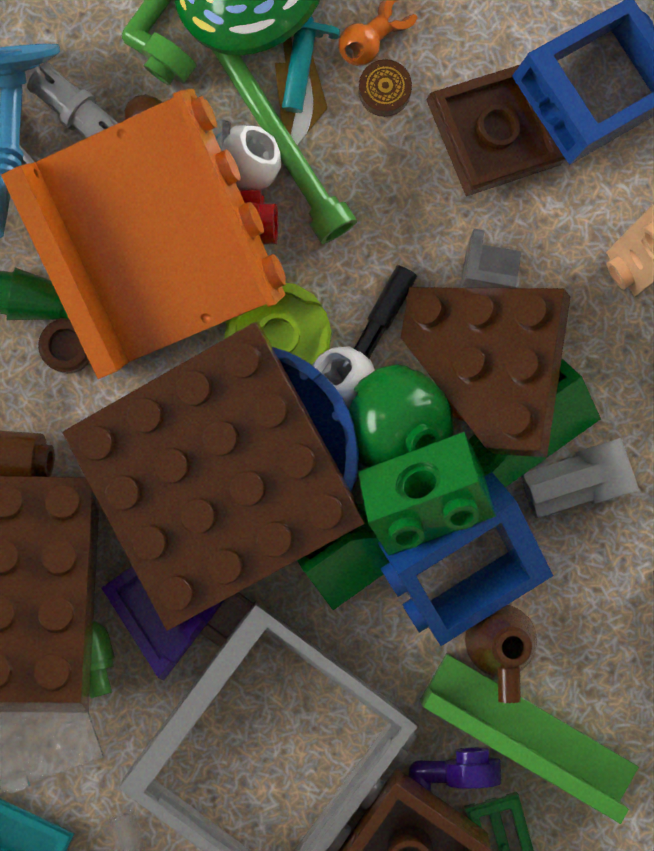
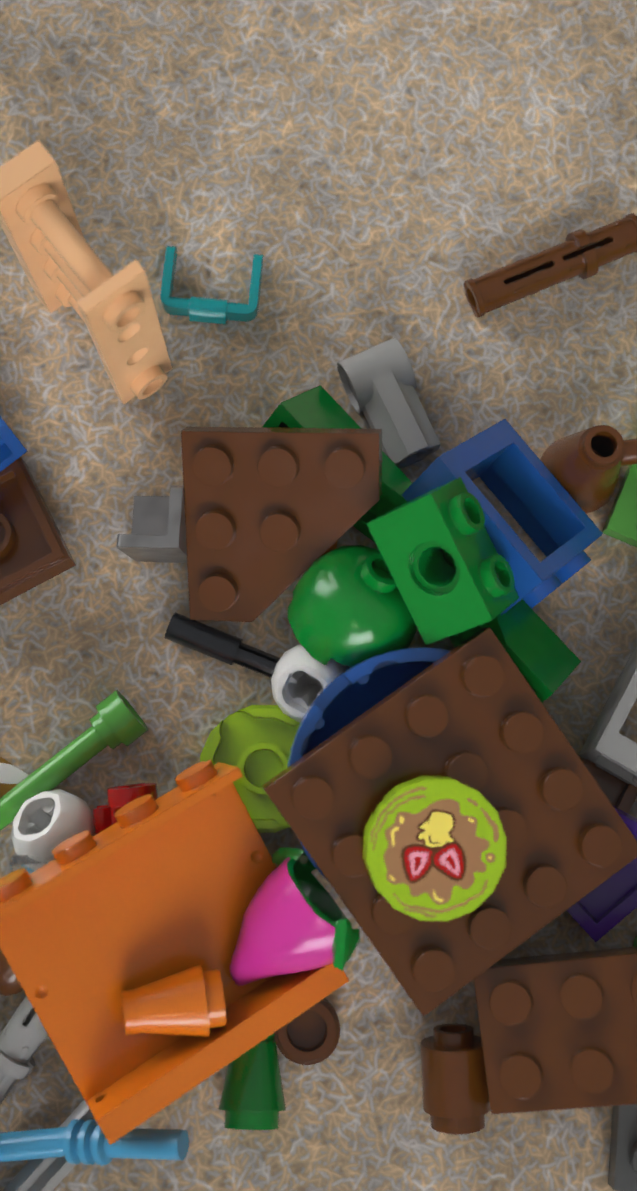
camera: 105 degrees left, 5 degrees down
none -> orange cone [121,964,226,1037]
none -> dark pink hat [230,847,360,986]
none -> tile [363,776,507,921]

